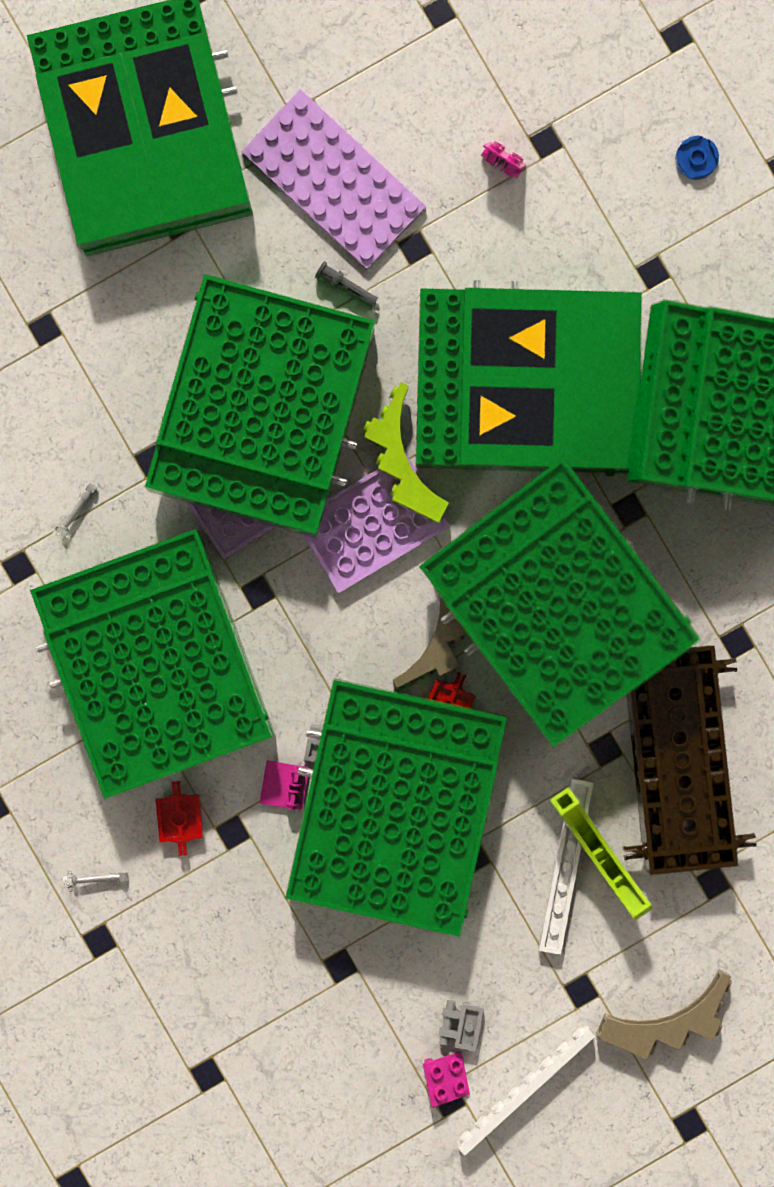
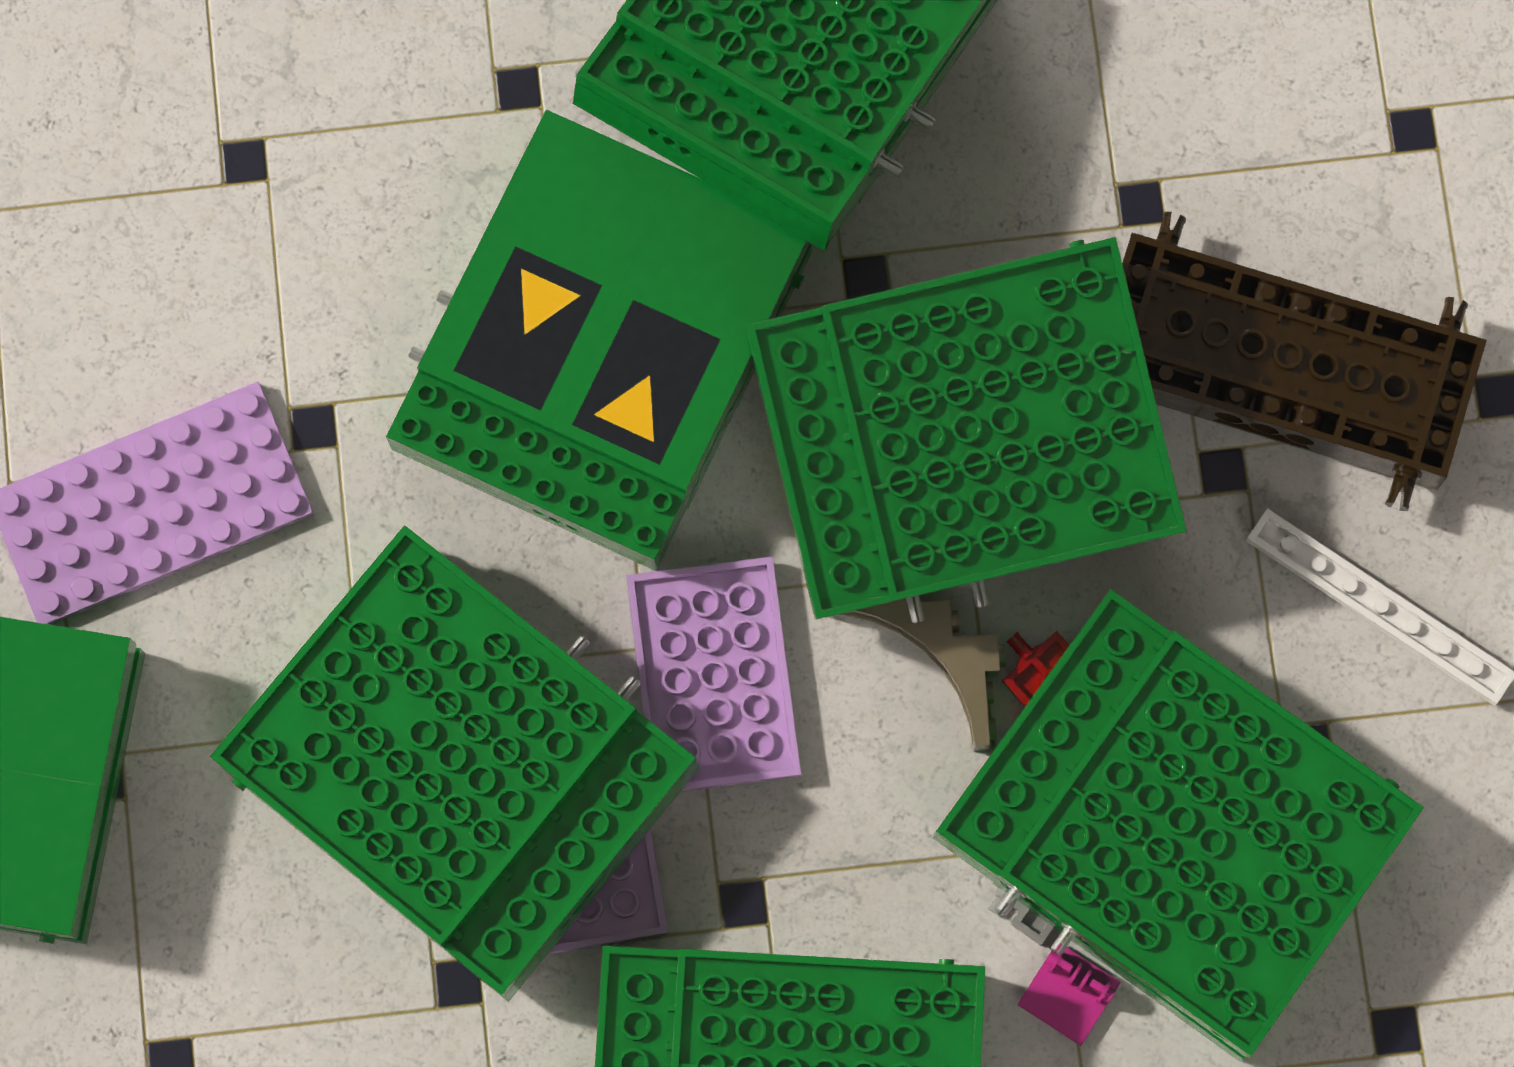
camera: 60 degrees left, 10 degrees down
dark grey pin [314,261,378,309] -> none
lime arch [362,382,449,524] -> none
dark pink hinge [481,141,526,179] -> none
lime arch [550,787,653,921] -> none

